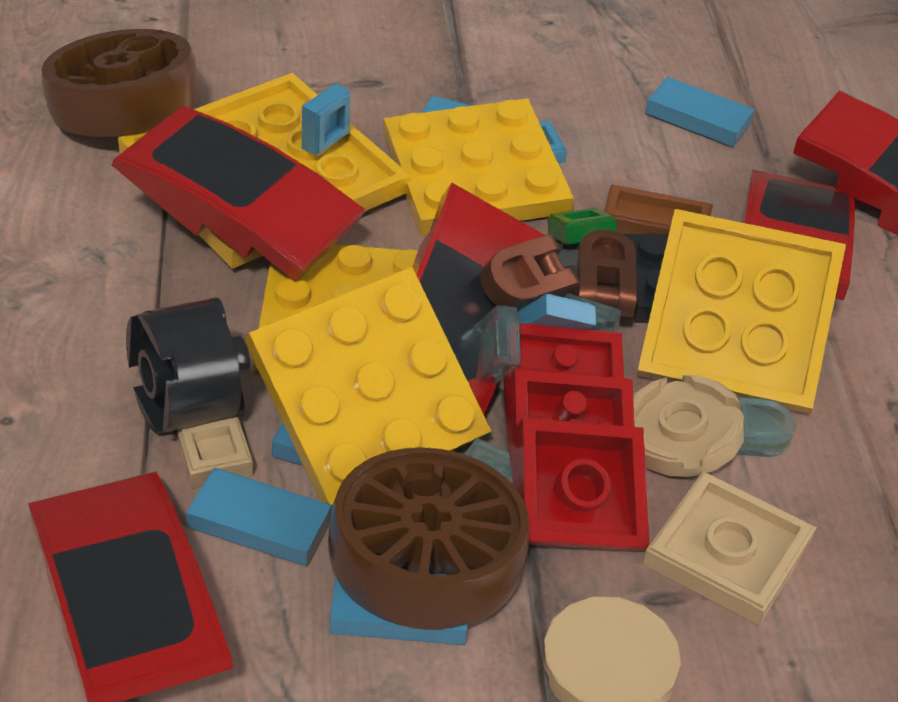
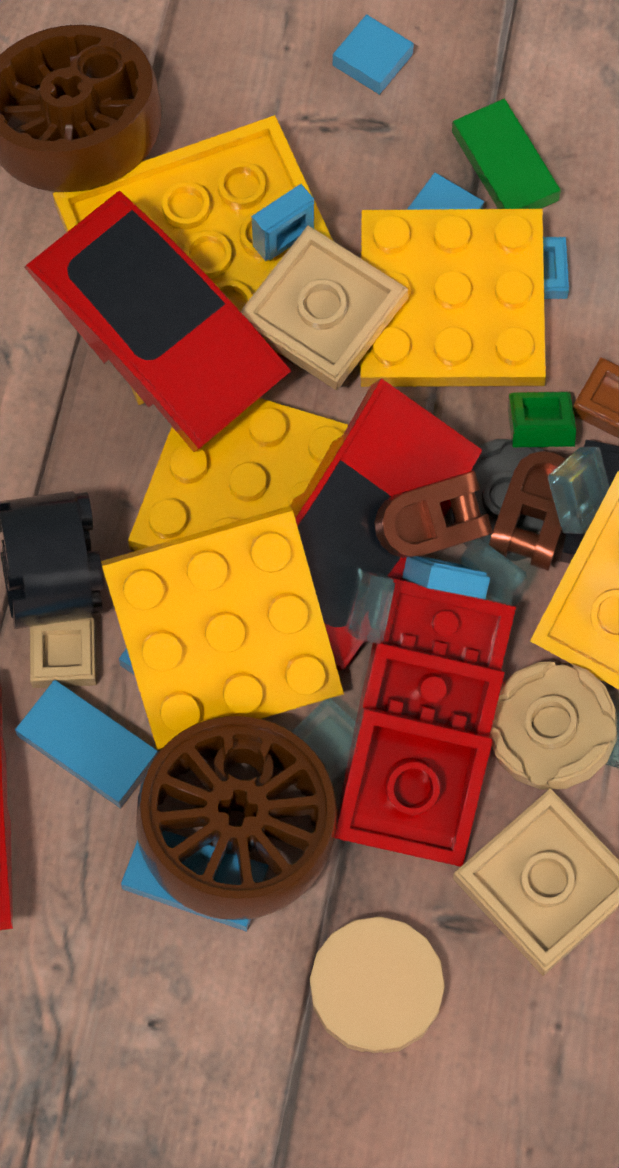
camera: 20 degrees right, 25 degrees up
none -> tan tile [240,225,408,391]
none -> dark azure tile [332,14,414,95]
none -> green tile [452,98,561,209]
none -> clear light blue tile [547,447,610,534]

